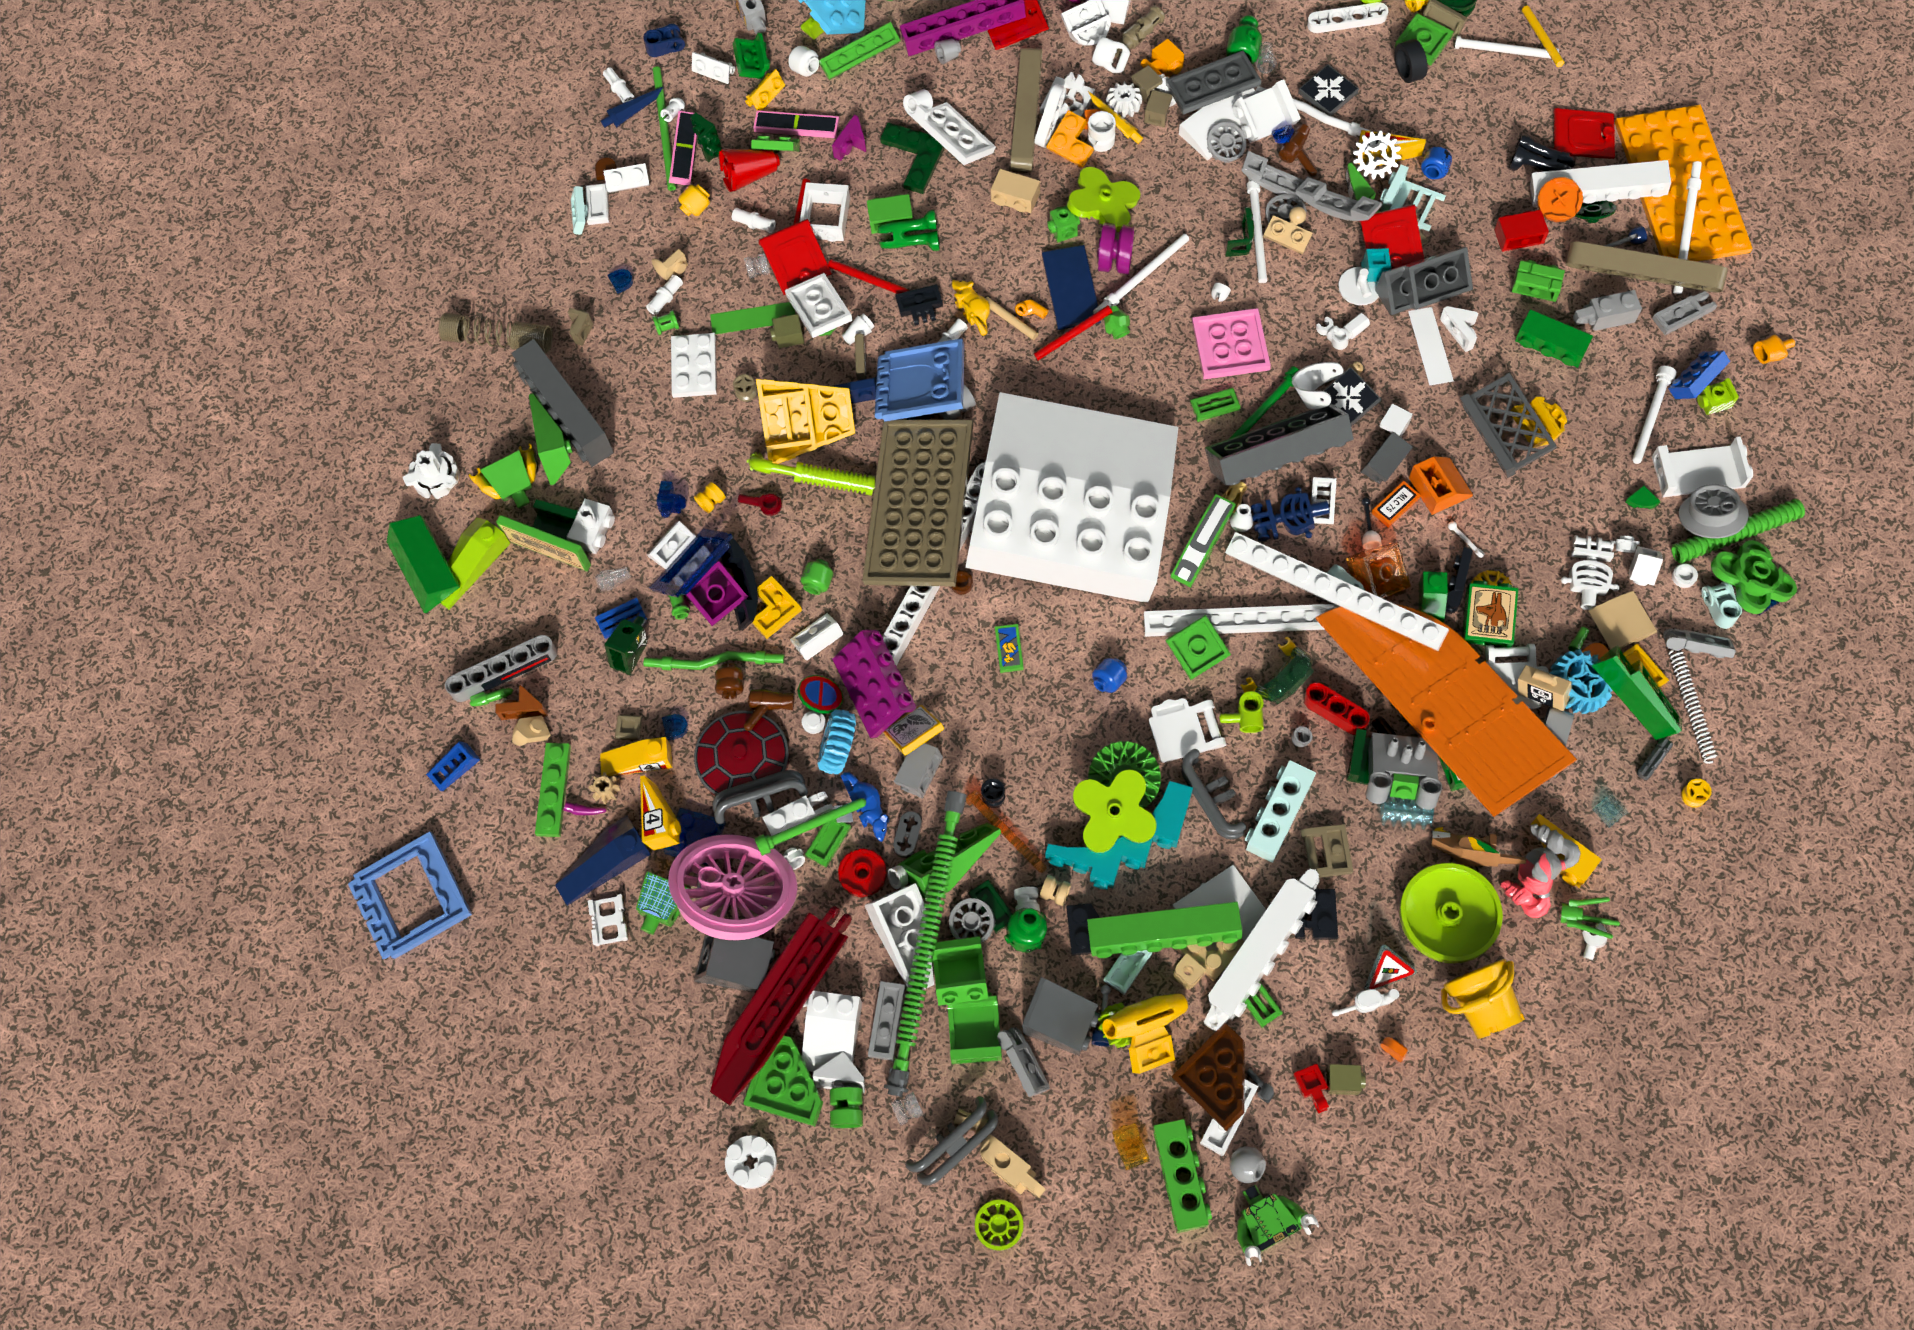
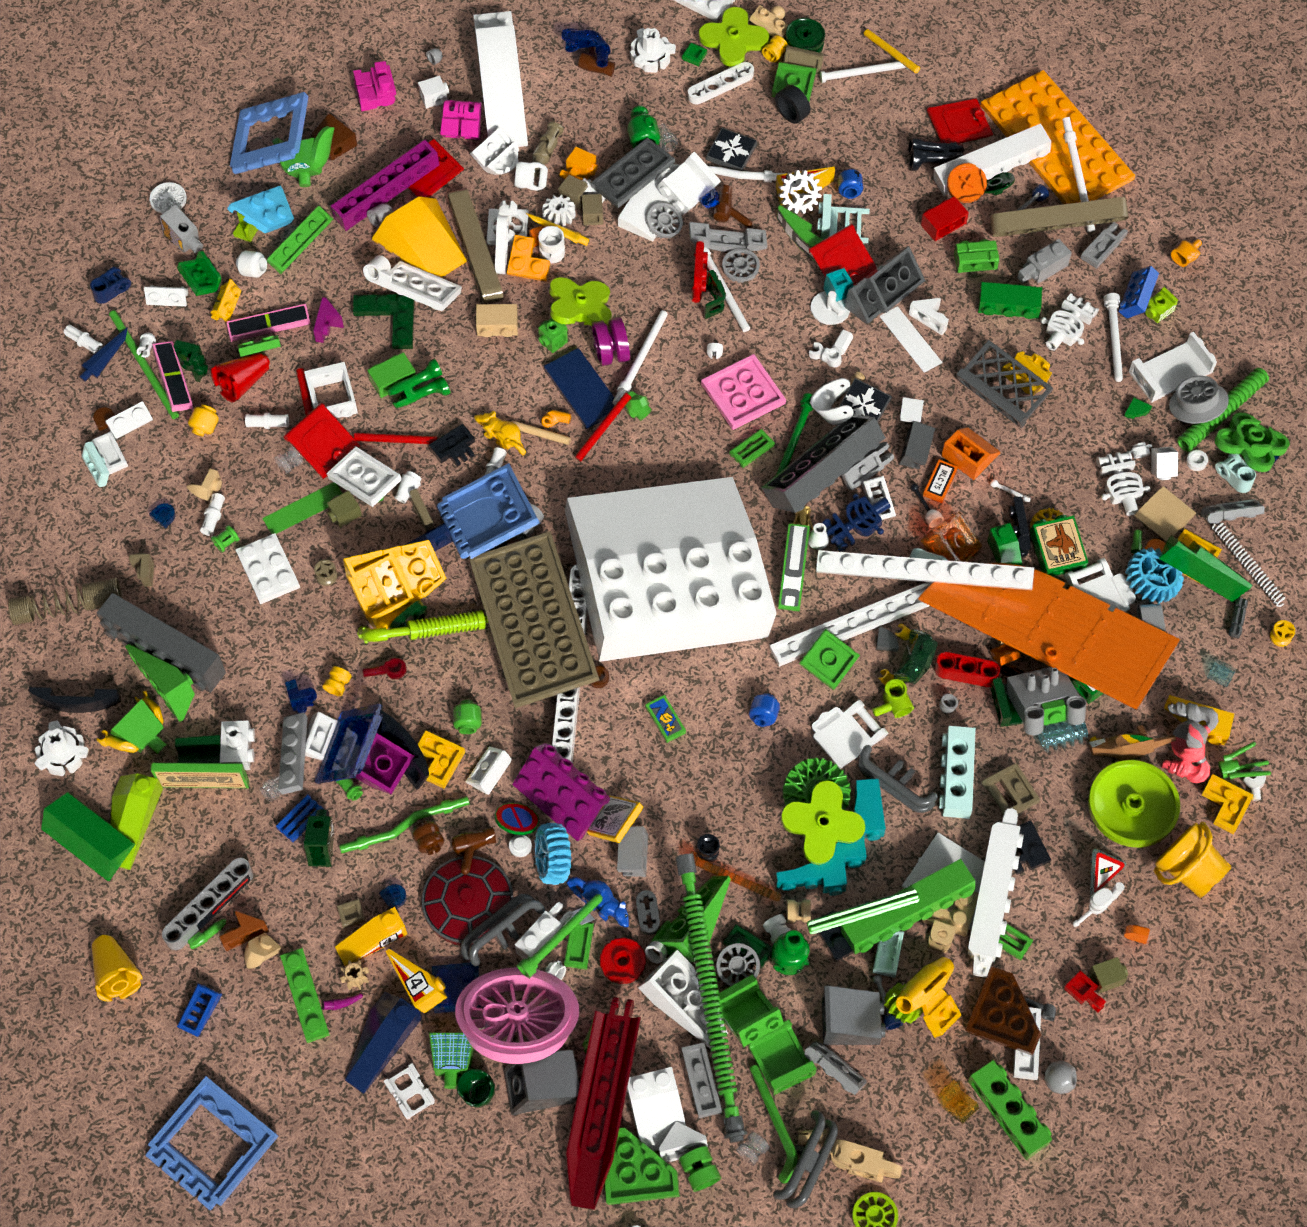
camera: 30 degrees left, 5 degrees down
bright green torso [1237,1185,1320,1266] -> none
tan plate [1263,206,1313,254] -> none
light grey slope [1295,177,1382,221] -> none
tan piece [1518,665,1572,711] -> none
none -> black slope [28,687,121,713]
none -> yellow cone [92,935,142,1001]
none -> light grey plate [278,712,308,795]
none -> yellow wedge [372,197,467,278]
none -> dark green plate [389,600,427,629]
none -> dark green hair [457,1069,495,1108]
none -> red plate [692,241,708,303]
none -> bright green piece [749,1065,798,1184]
none -> axle [807,889,919,934]
none -> light grey hinge [841,442,894,490]
none -> dark grey tile [876,627,899,652]
none -> orange tile [990,644,1021,666]
none -> white torso [1041,293,1099,350]
none -> yellow plate [1202,774,1254,835]

